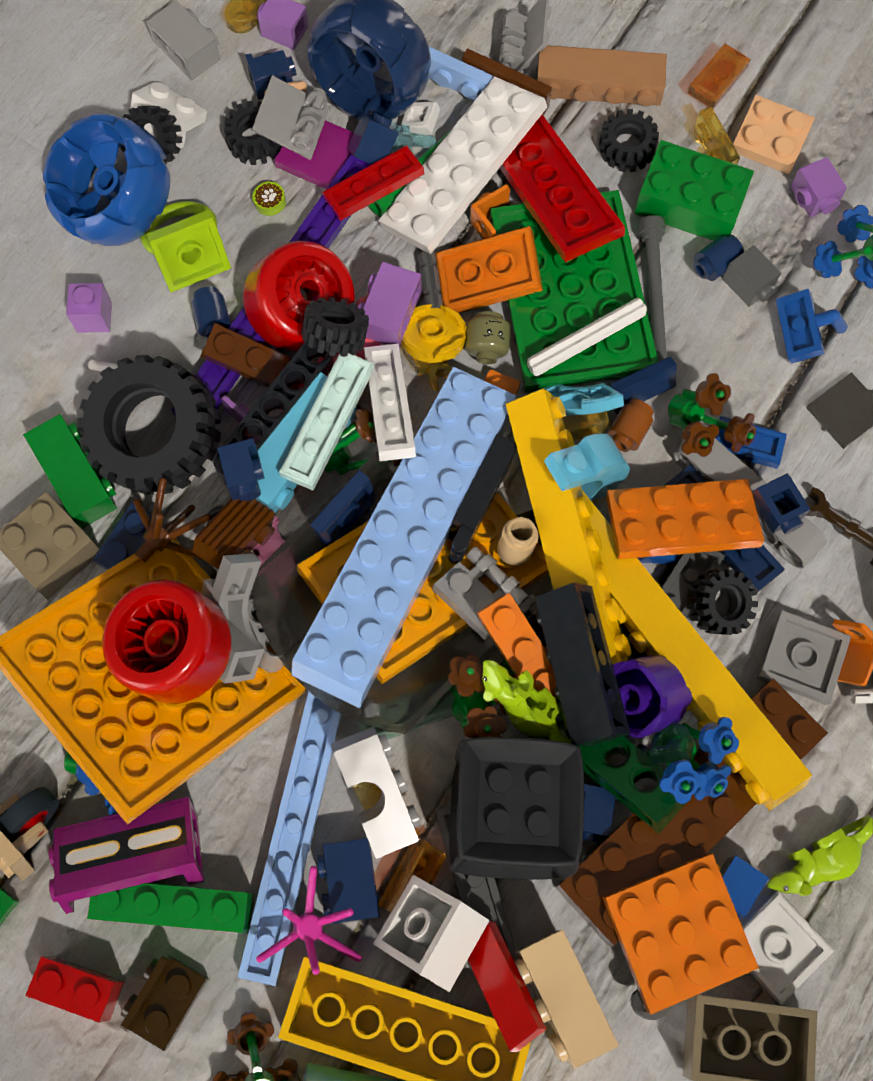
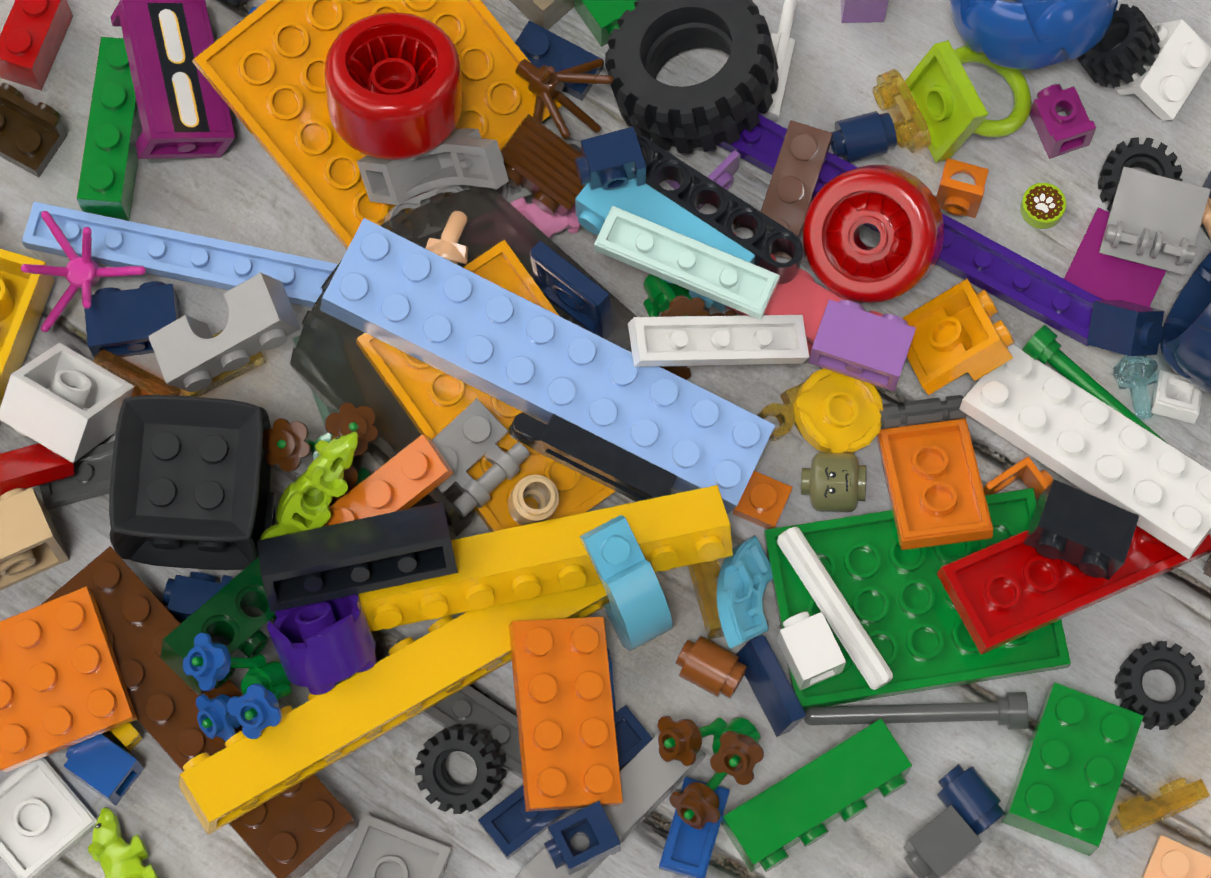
camera: 90 degrees right, 0 degrees up
black tyre [301,297,369,357] -> none
red tile [322,145,425,221] -> none
clear green tile [649,724,694,764] -> none
none -> light nougat plate [425,211,468,265]
none -> green brick [721,719,912,872]
none -> white brick [777,612,846,691]
none -> clear yellow plate [872,69,931,153]
none -> light orange plate [902,279,1015,395]
none -> orange bracket [936,158,989,218]
none -> black brick [1024,479,1139,580]
none -> magenta brick [1029,84,1096,159]

